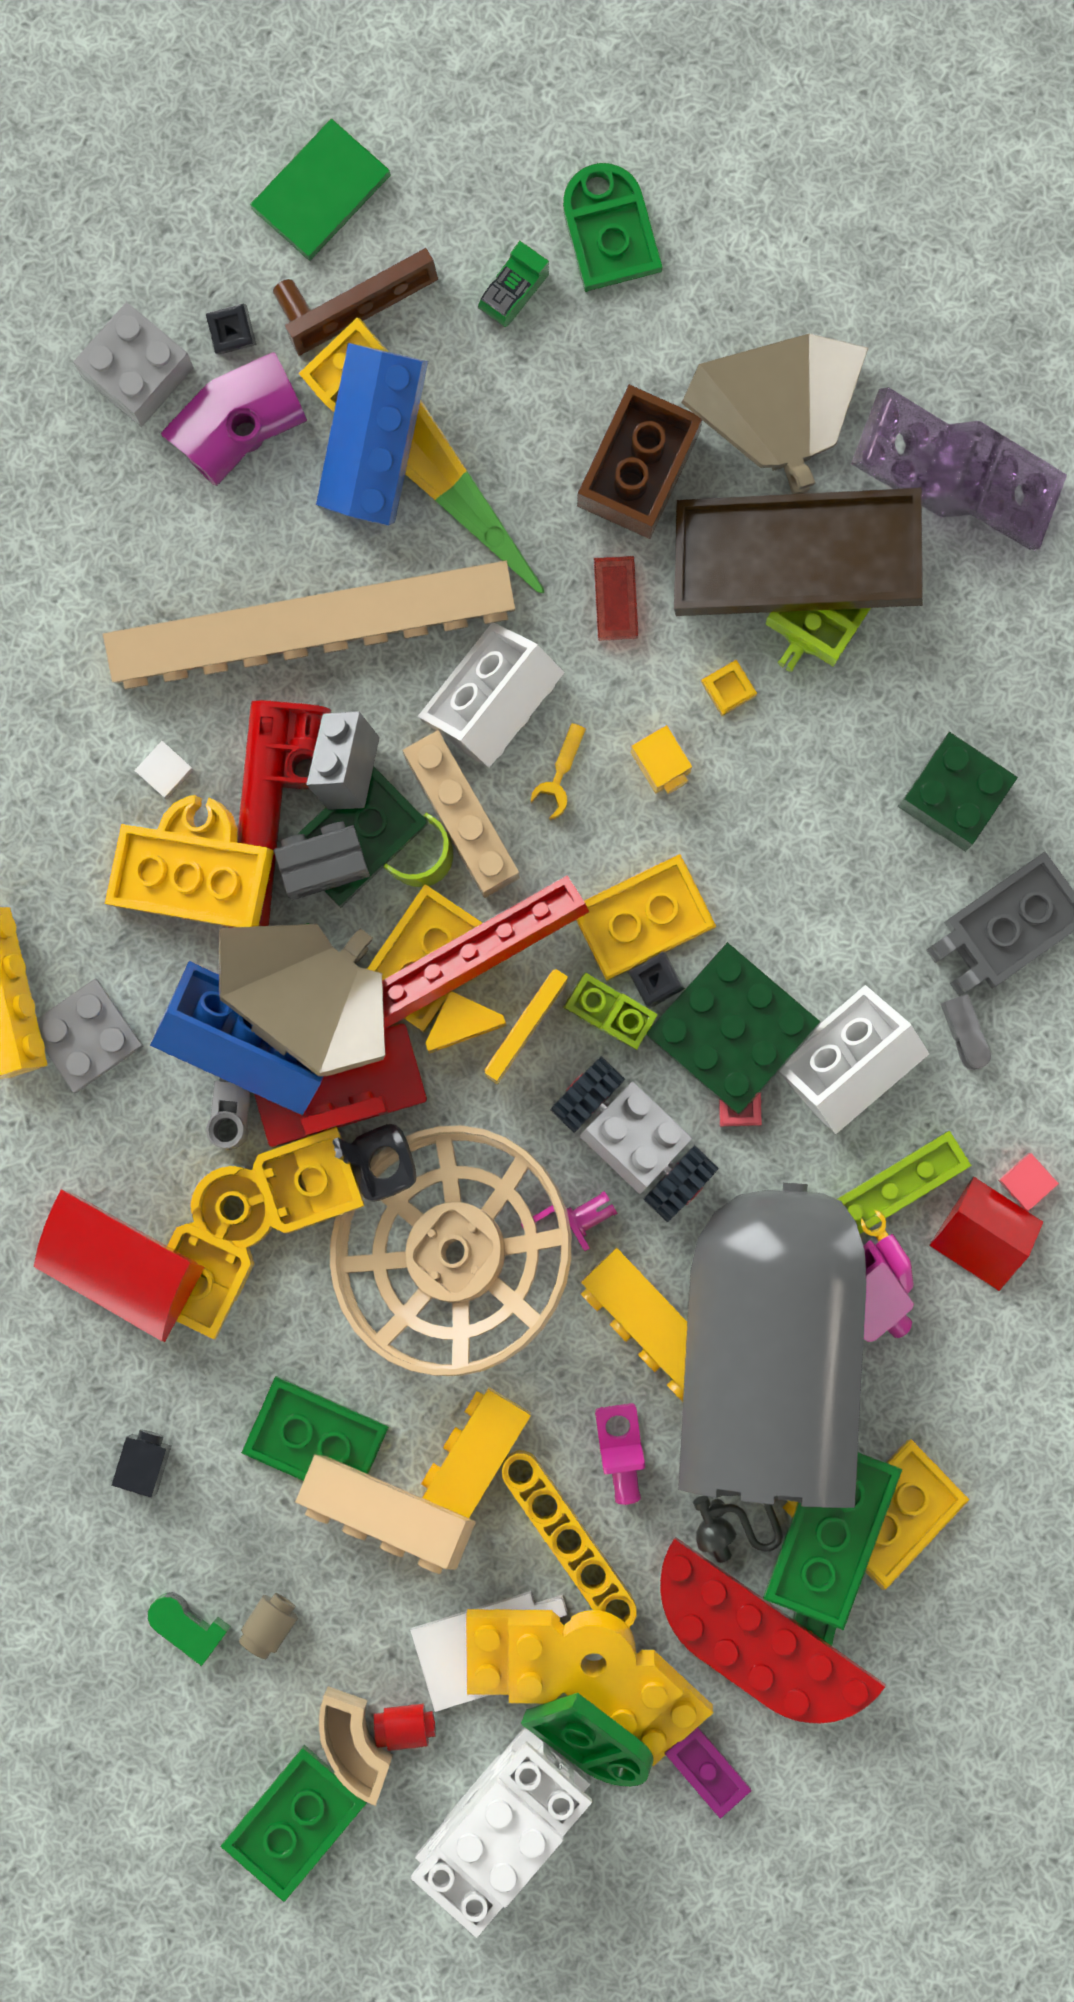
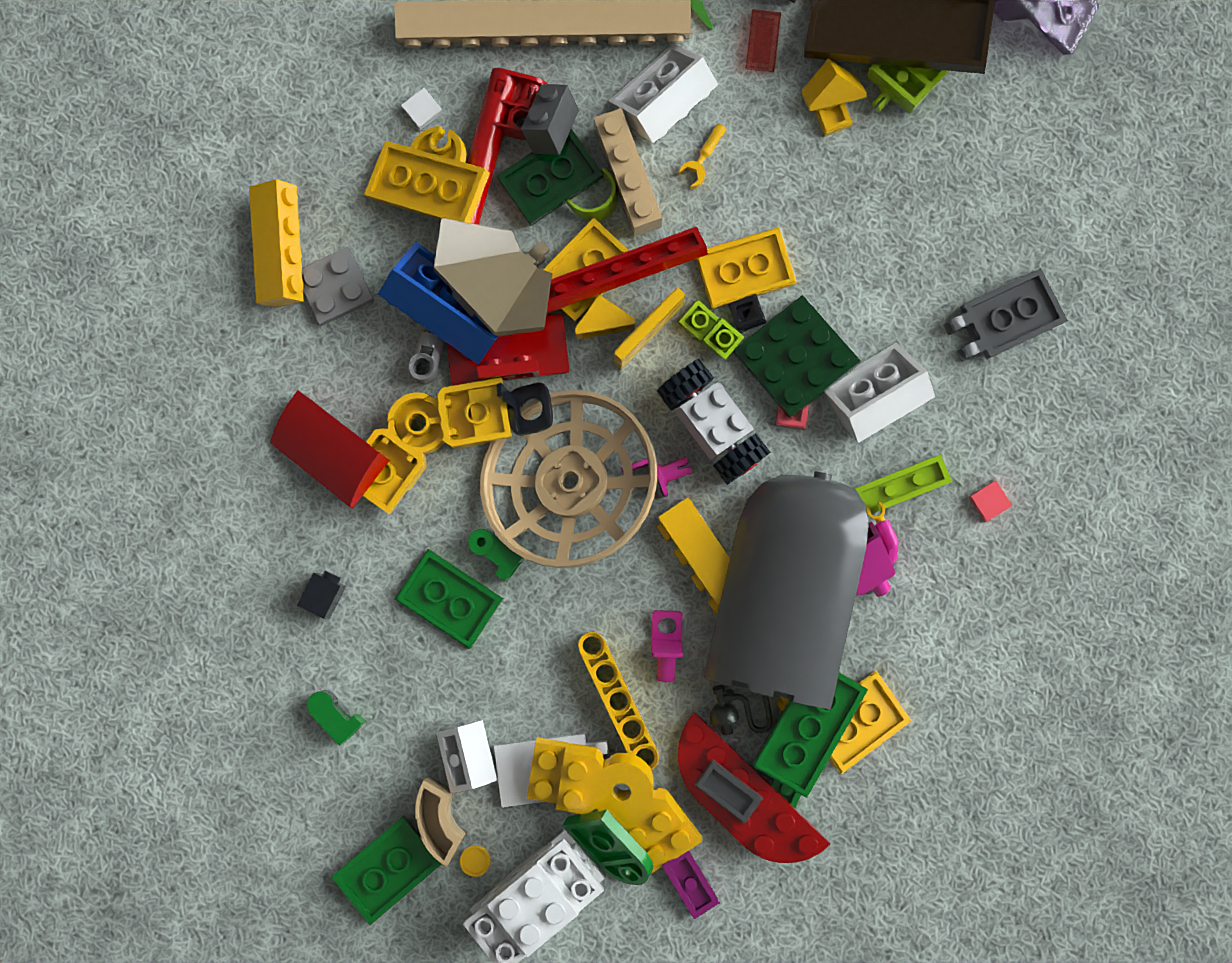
camera: 10 degrees right, 0 degrees up
dark tan brick [239,1593,298,1660] -> none
dark grey brick [274,822,370,901] -> none
tan brick [295,1455,476,1574] -> none
red brick [374,1703,436,1751] -> none
yellow brick [421,1387,531,1518] -> none
yellow brick [630,725,692,794] -> none
dark green brick [897,732,1018,852] -> none
red slope [929,1176,1043,1291] -> none
flat silver bar [941,994,991,1070] -> none
none -> white brick [436,720,497,793]
none -> yellow piece [460,845,491,877]
none -> green leg [468,529,524,582]
none -> dark grey tile [695,760,763,824]
none -> yellow slope [801,58,867,111]

